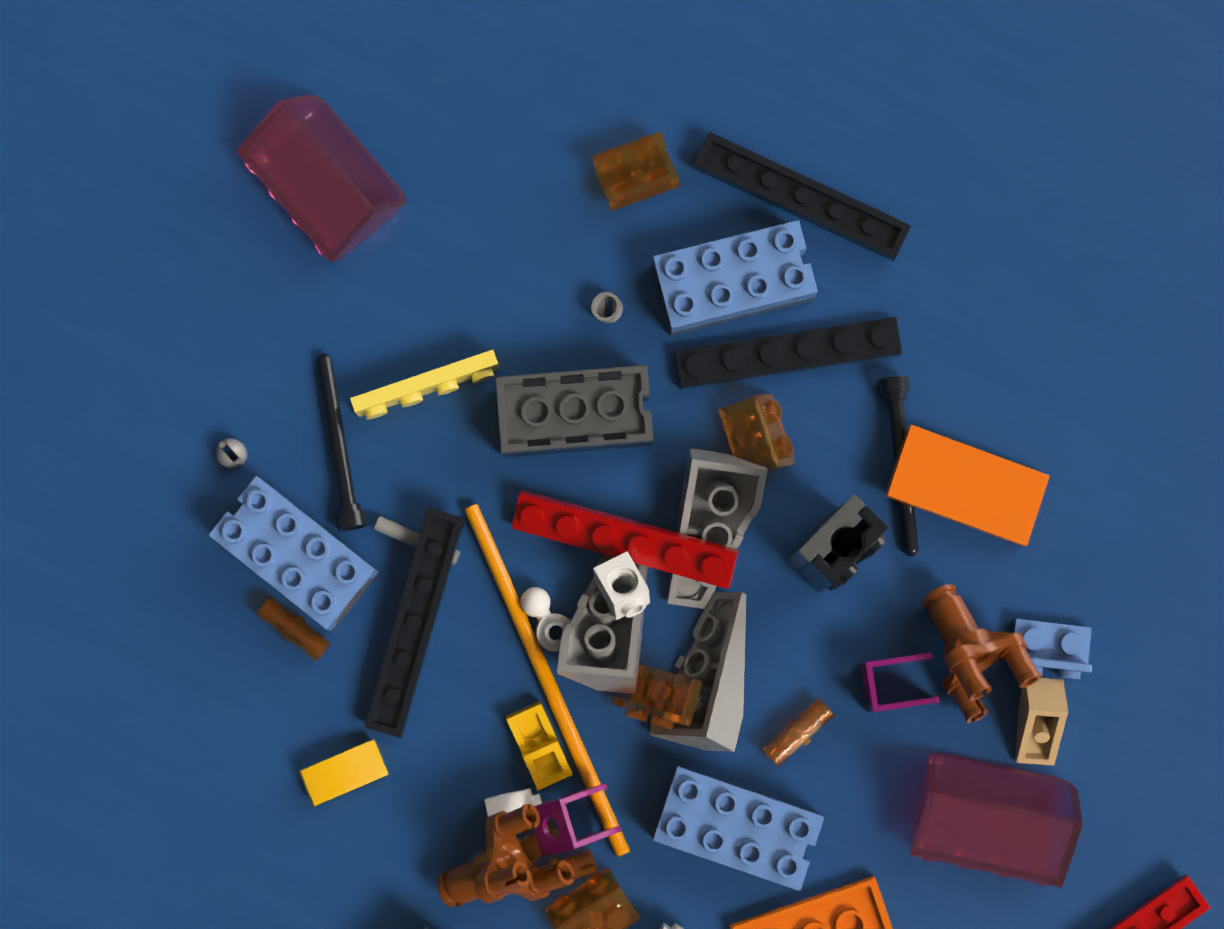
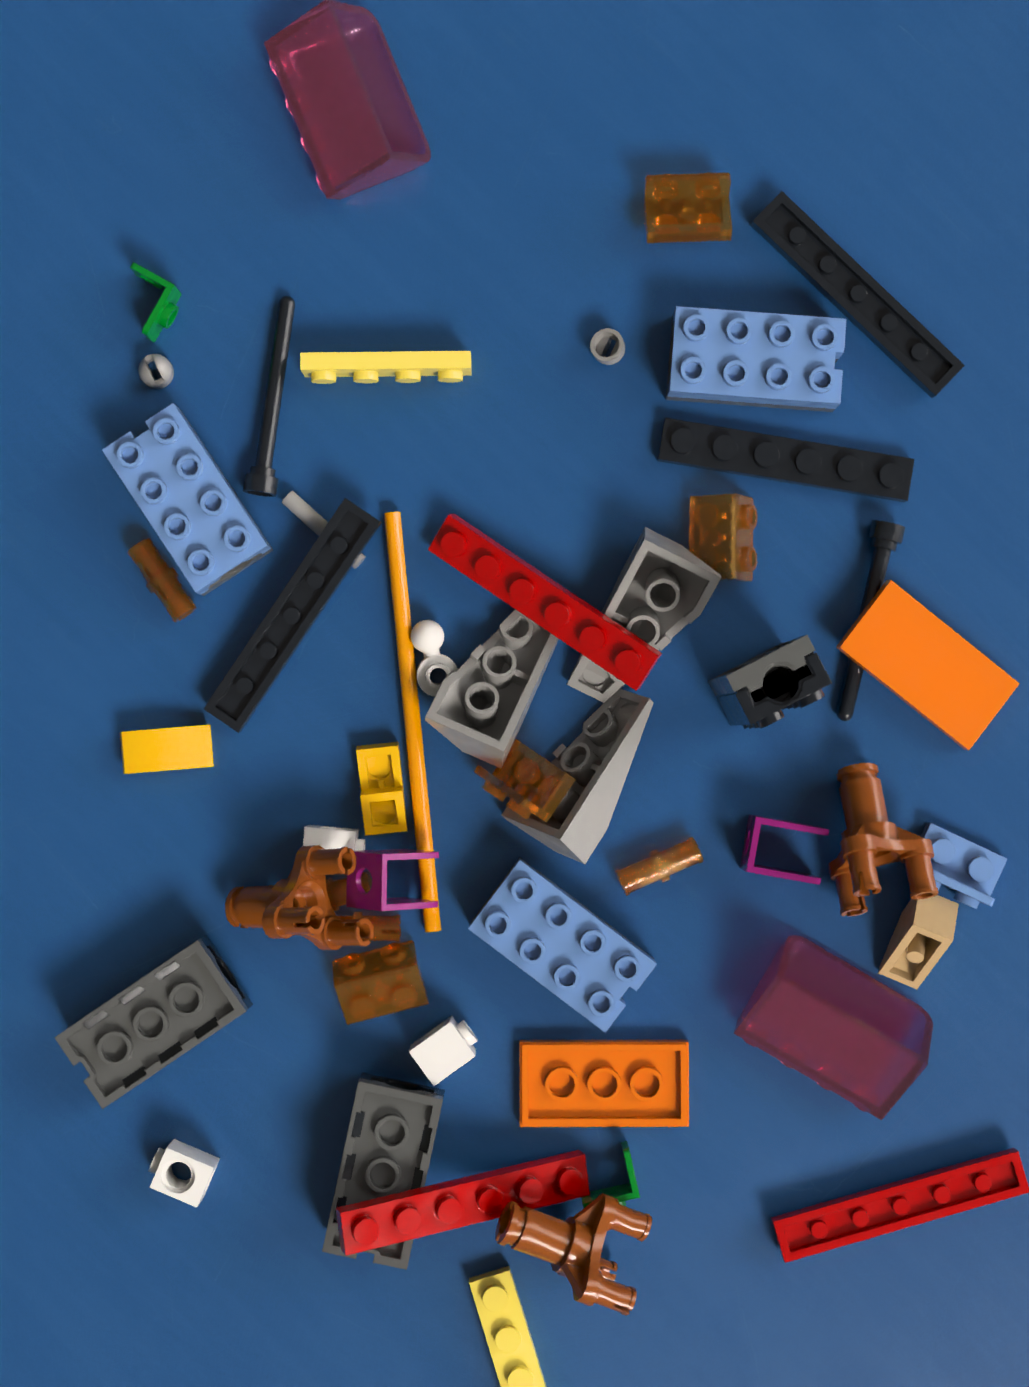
camera: 15 degrees right, 5 degrees up
dark grey piece [496,365,654,458] -> none
white brick [593,551,650,620] -> none
none -> green bracket [130,262,182,343]

